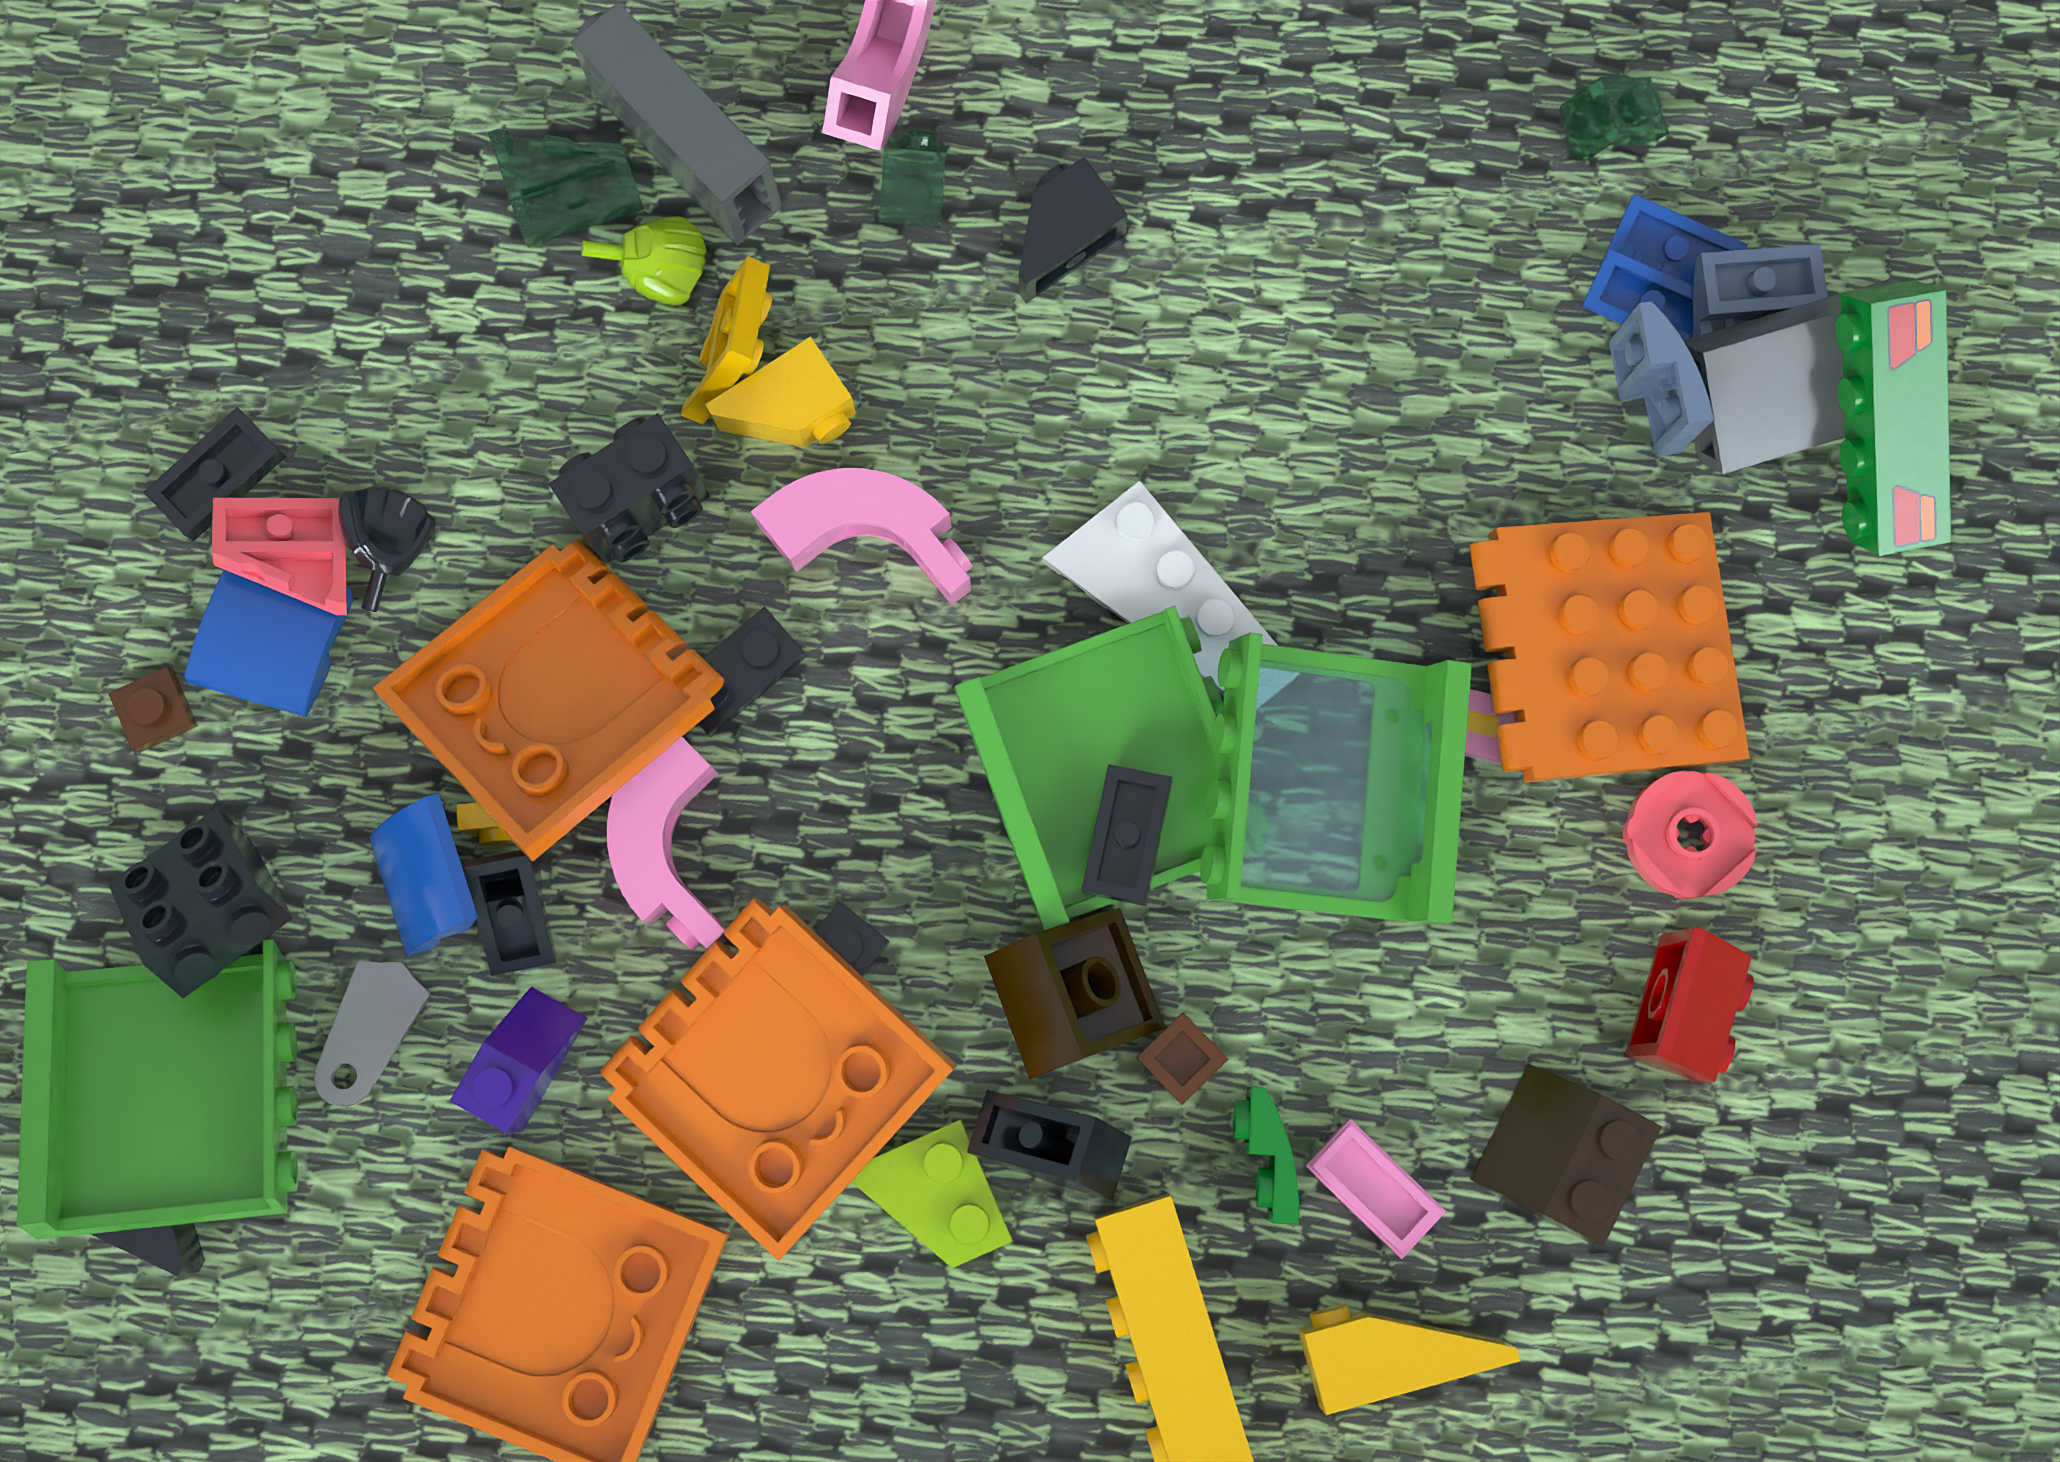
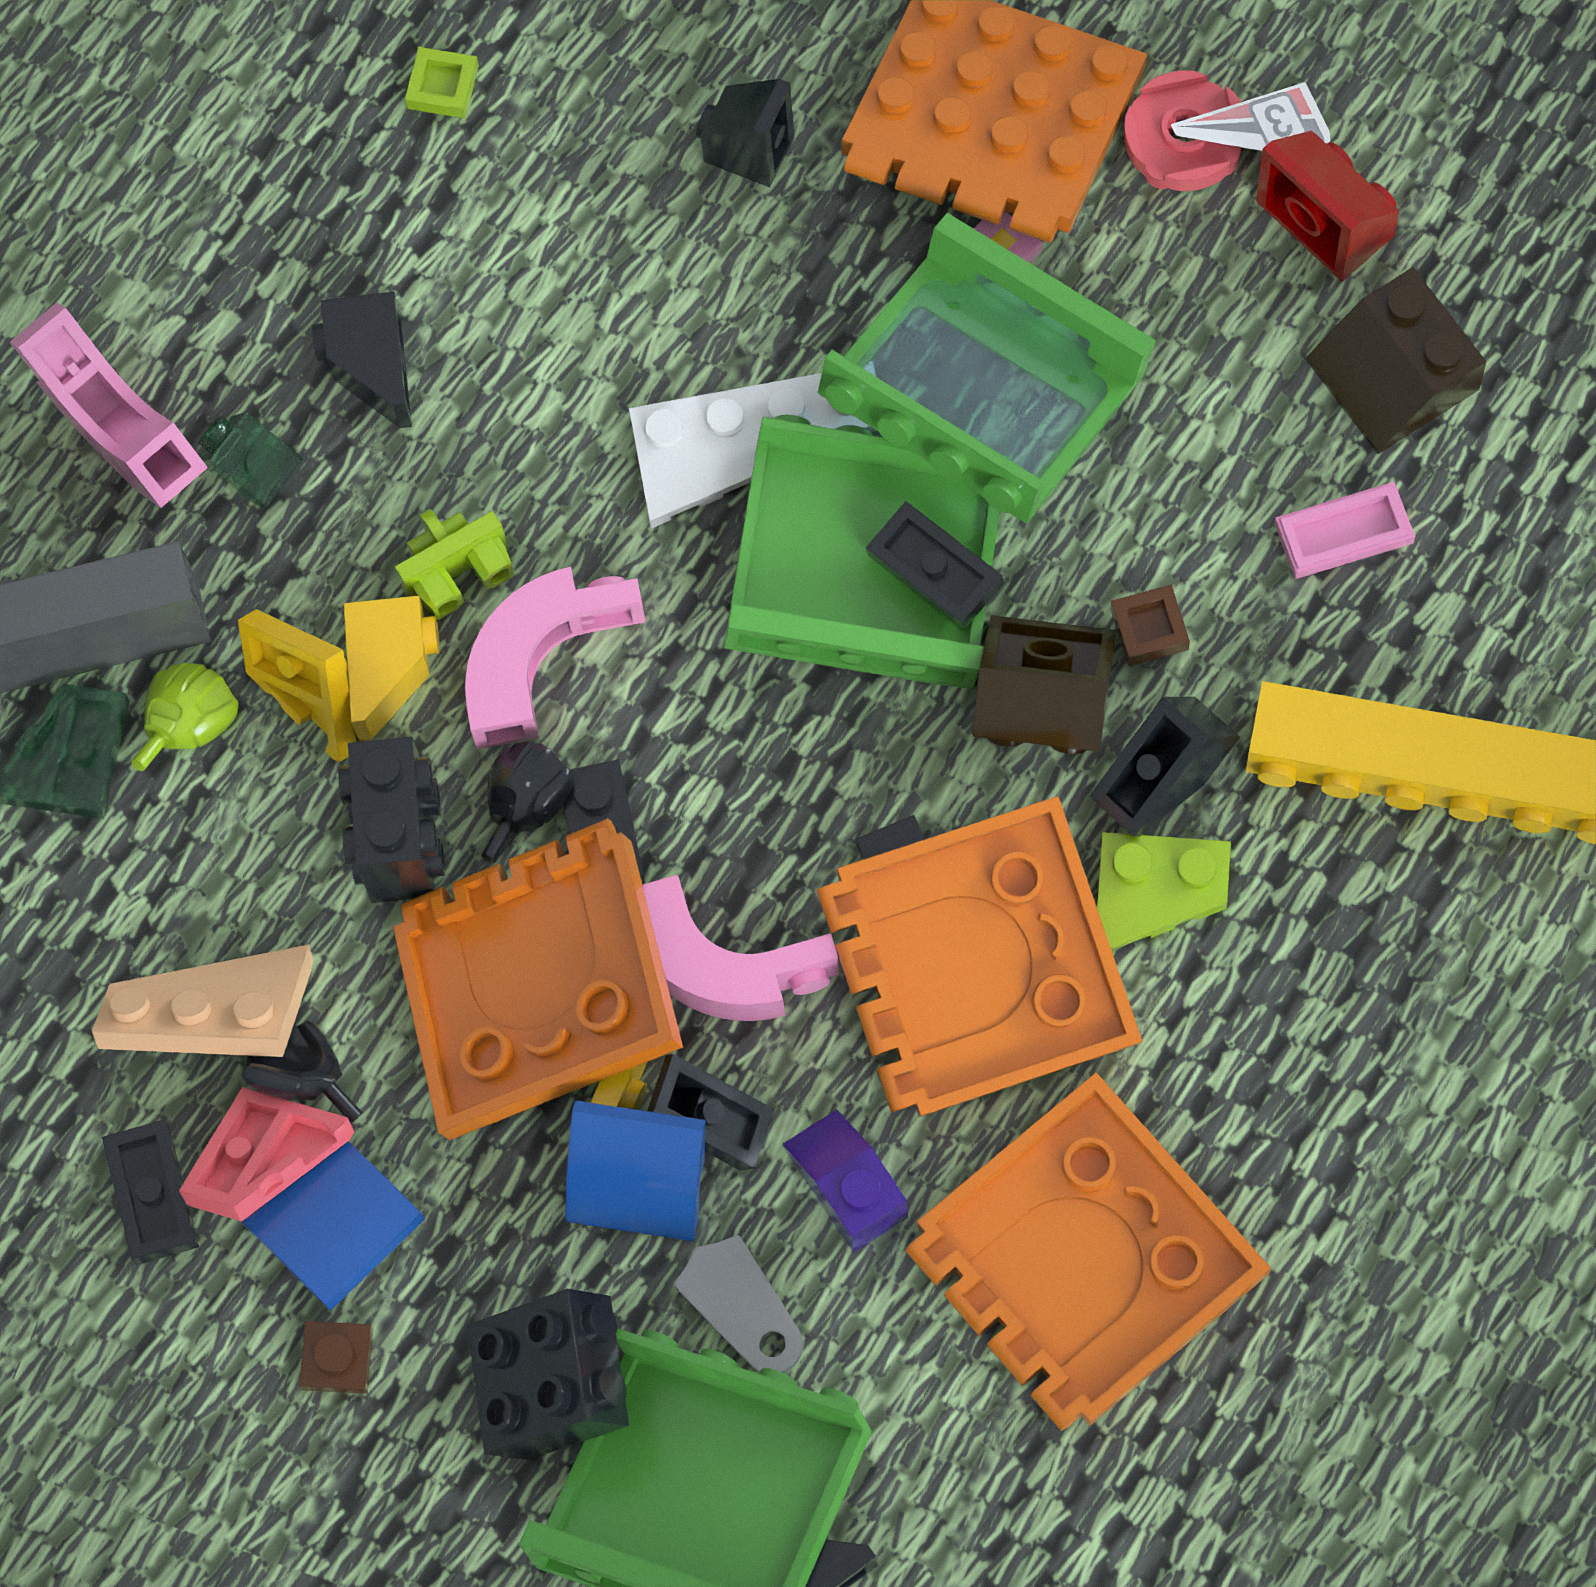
camera: 55 degrees left, 10 degrees down
green slope [1233,1087,1299,1225] -> none
yellow slope [1297,1304,1520,1415] -> none
none -> light nougat wing [92,945,313,1057]
none -> lime hips [395,508,514,620]
none -> lime tile [405,47,479,119]
none -> black piece [481,741,574,863]
none -> black slope [696,79,795,188]
none -> sticker [1171,82,1330,151]

